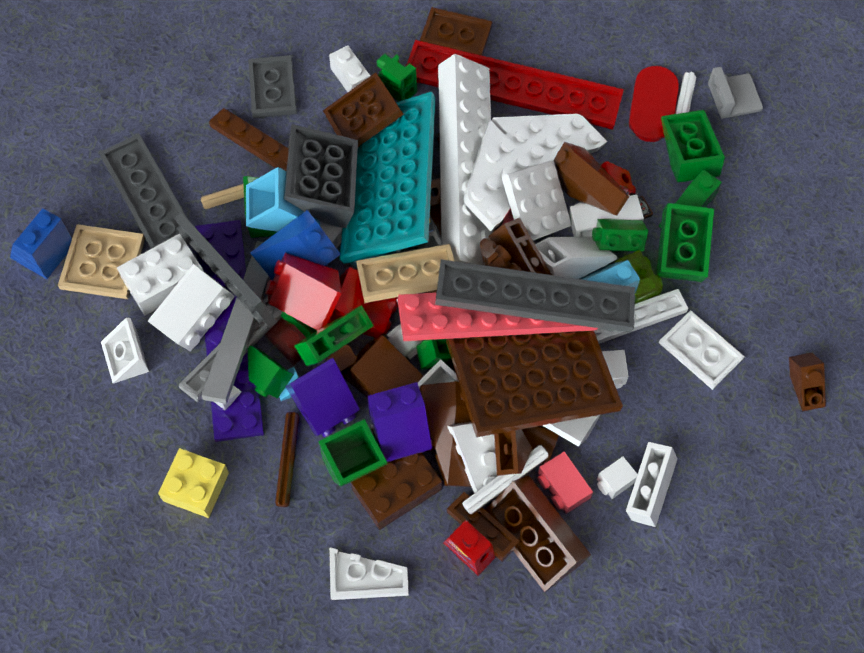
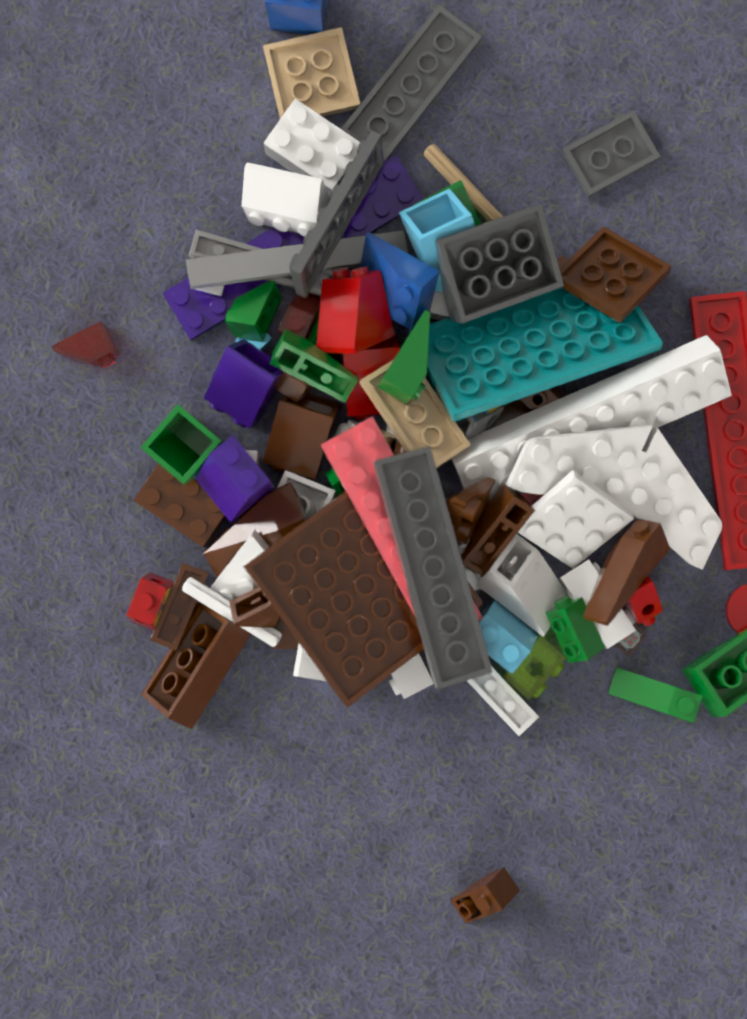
camera: 70 degrees right, 20 degrees up
white slope [101,318,149,383] -> none
light yellow brick [158,448,229,518] -> none
reddish brown plate [209,108,289,171] -> none
reddish brown axle [275,412,299,507] -> none
white brick [329,45,370,92] -> none
white wing [329,547,409,600] -> none
green hips [376,53,417,102] -> none
coral brick [537,451,593,514] -> none
white brick [597,457,638,499] -> none
white brick [626,442,678,527] -> none
green brick [656,203,714,282] -> none
white tile [659,310,745,390] -> none
none -> clear red slope [51,321,120,368]
none -> green slope [377,310,430,405]

